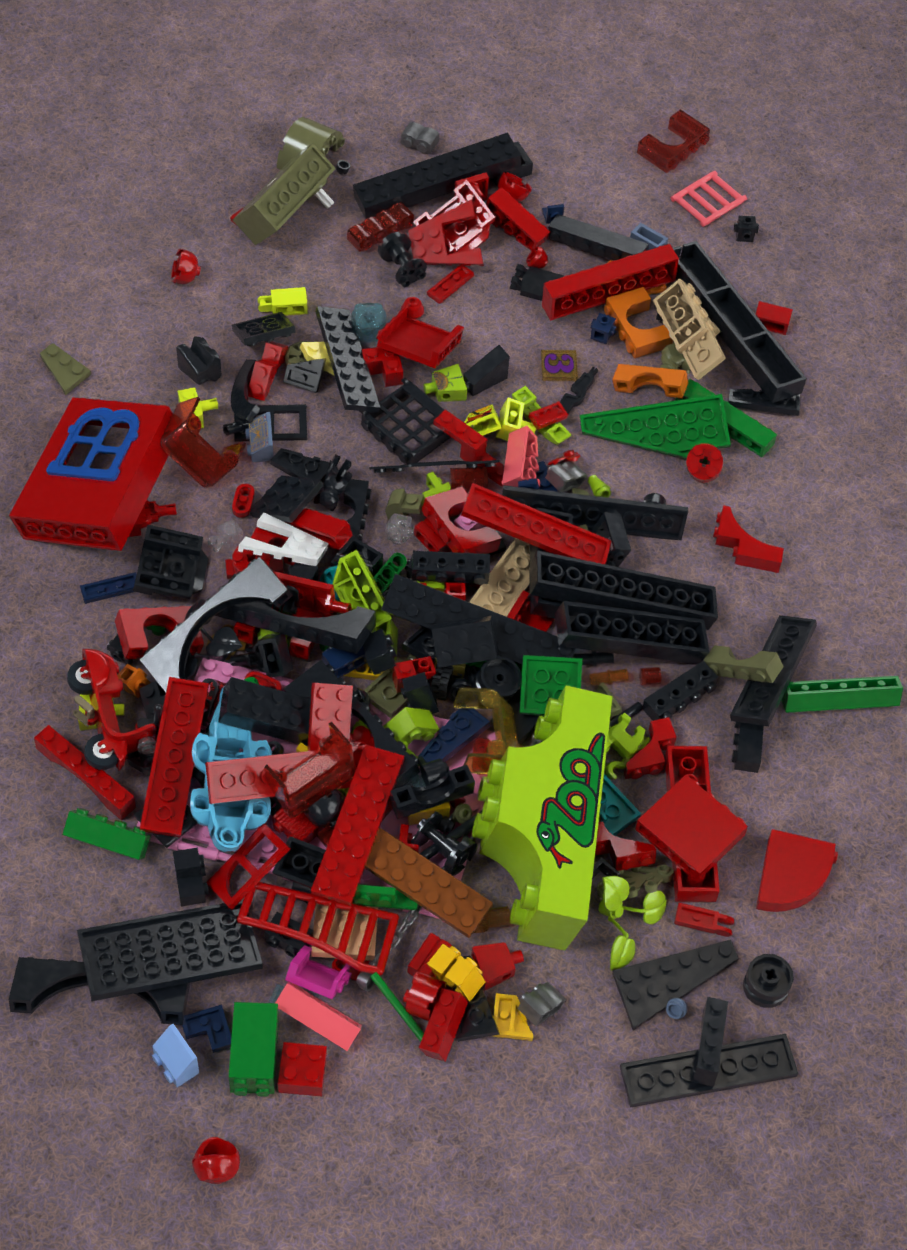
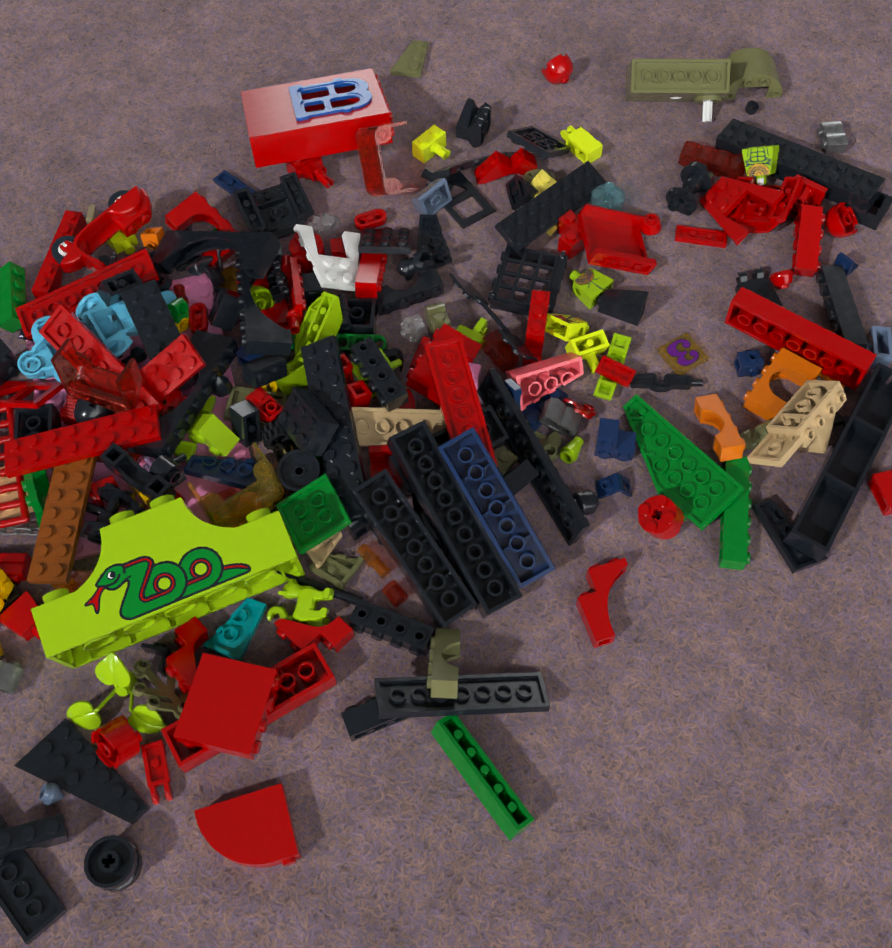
camera: 65 degrees right, 5 degrees up
none -> red brick [91,715,142,769]
none -> black brick [97,269,143,307]
none -> dark blue brick [438,427,555,589]
none -> dark blue brick [594,418,636,461]
none -> dark blue bracket [596,473,632,499]
none -> lime torso [742,145,779,186]

